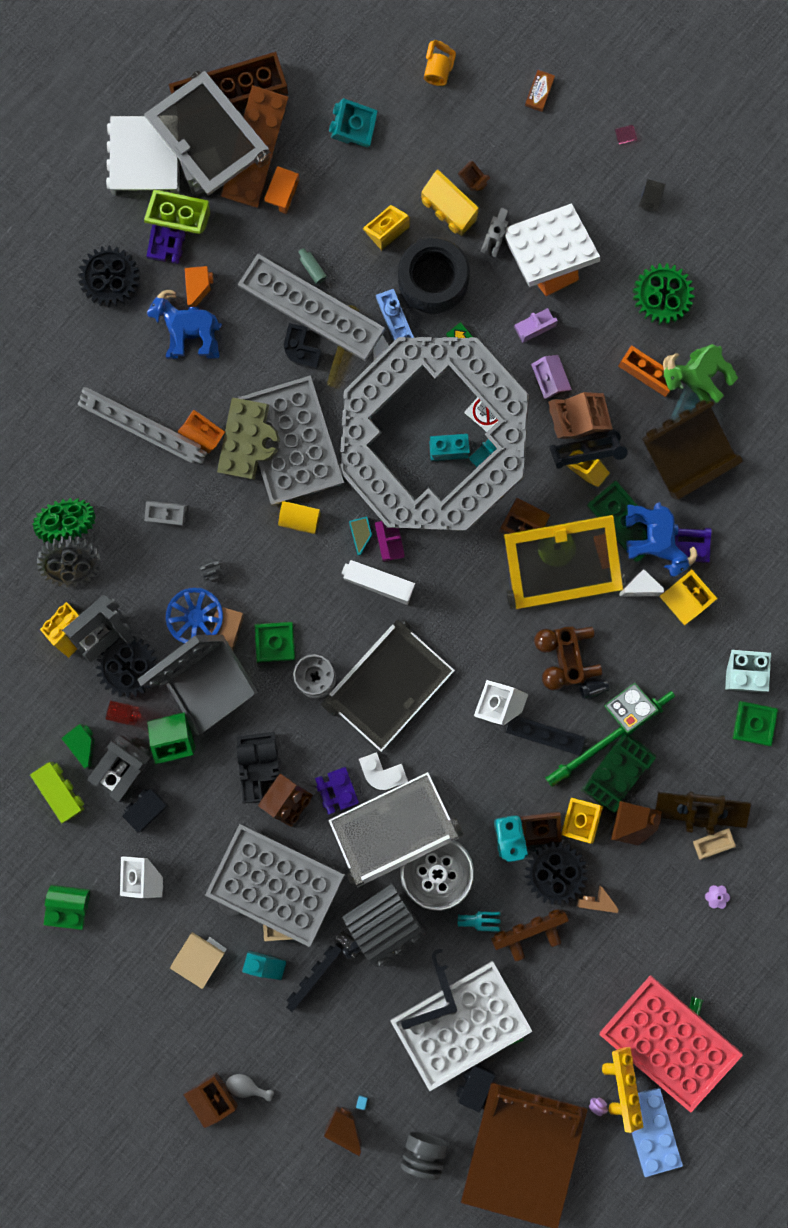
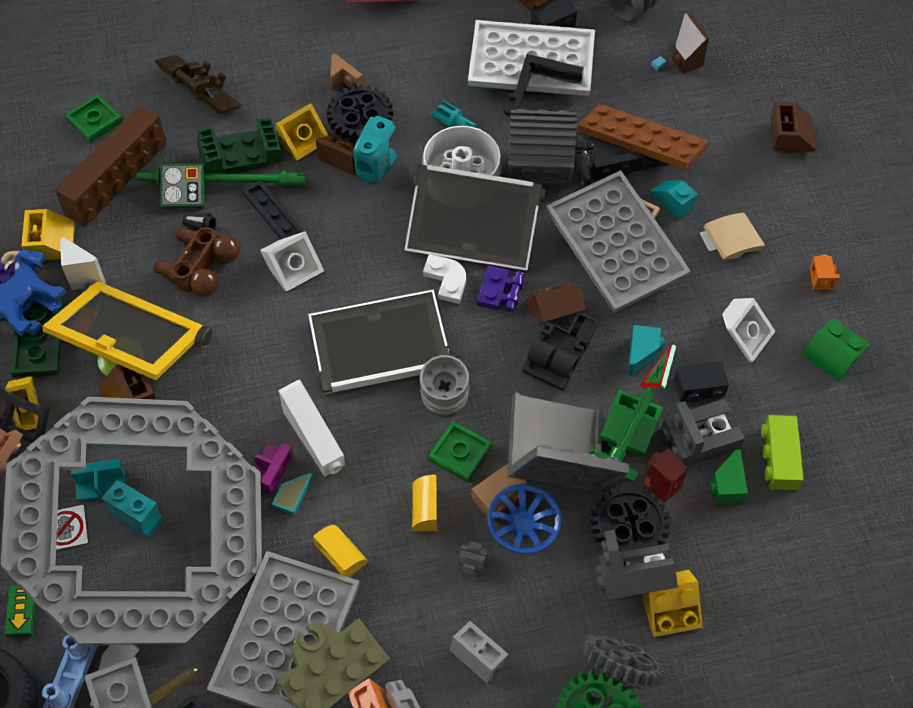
camera: 145 degrees left, 25 degrees down
light grey piece [226,1074,274,1101] -> none
reddish brown plate [491,909,569,961] -> none
reddish brown slope [611,801,662,846] -> none
tan tile [693,828,736,860] -> none
lavender plant [705,885,730,909] -> none
light aqua slope [725,650,771,693] -> none
none -> reddish brown brick [55,105,167,227]
none -> yellow brick [412,475,437,532]
none -> dark orange plate [578,104,708,170]
none -> green piece [588,344,676,481]
none -> teal slope [628,325,664,376]
none -> orange brick [809,255,840,290]

